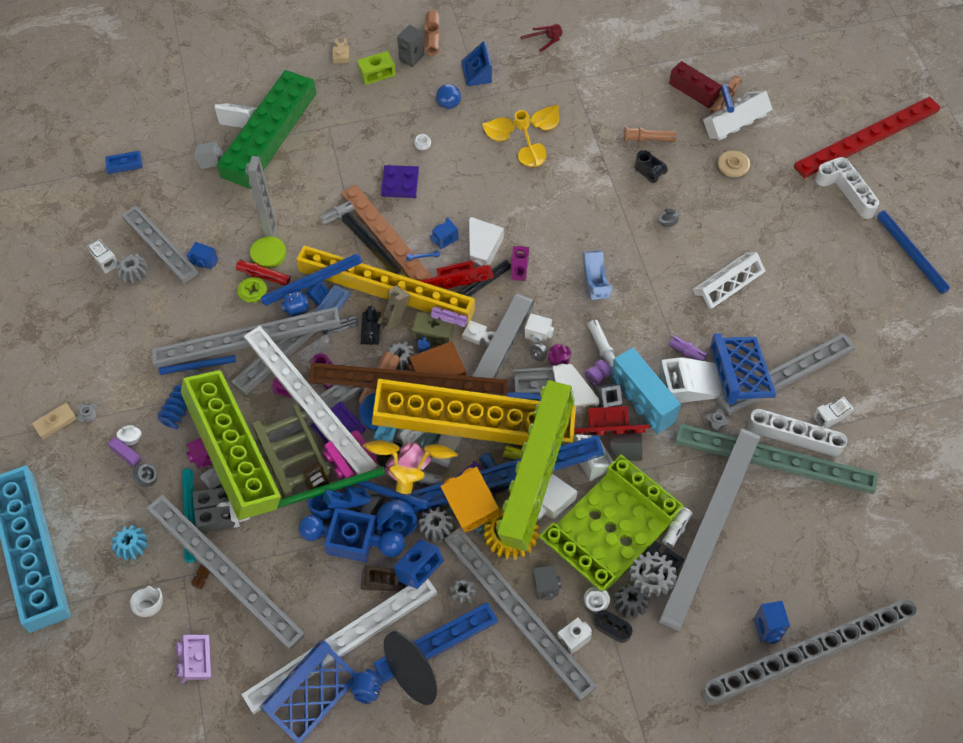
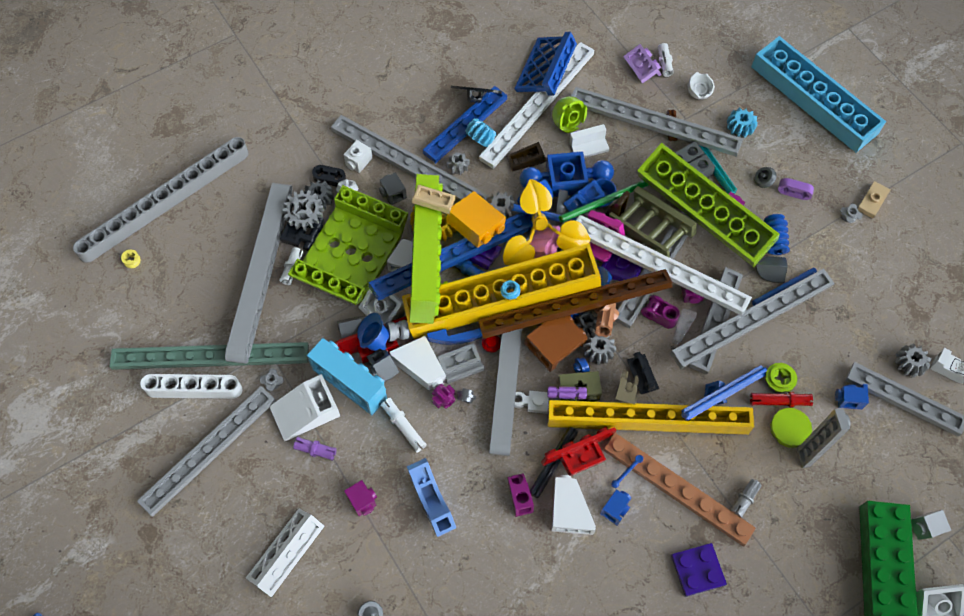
camera: 160 degrees right, 5 degrees up
white hat [116,425,142,445] -> none
blue head [281,291,310,317] -> none
medium blue tile [315,285,351,312] -> none
black axle [322,315,358,336] -> none
black axle [342,212,401,274] -> none
blue head [351,669,383,704] -> none
blue brick [393,540,444,589] -> none
white brick [525,314,554,344] -> none
medium lavender wheel [584,360,611,386] -> none
blue fence [710,333,776,404] -> none
blue brick [754,600,790,644] -> none
white leg [813,397,854,428] -> none
none -> light yellow bush [121,249,141,268]
none -> magenta brick [344,480,377,516]
none -> blue piece [357,312,389,351]
none -> light grey wheel [385,320,409,342]
none -> tan plate [412,185,455,214]
none -> medium azure gear [465,118,496,147]
none -> medium azure plate [501,280,521,300]
none -> lime cylinder [552,96,587,133]
none -> white panel [569,124,609,158]
none -> white pin [657,43,674,77]

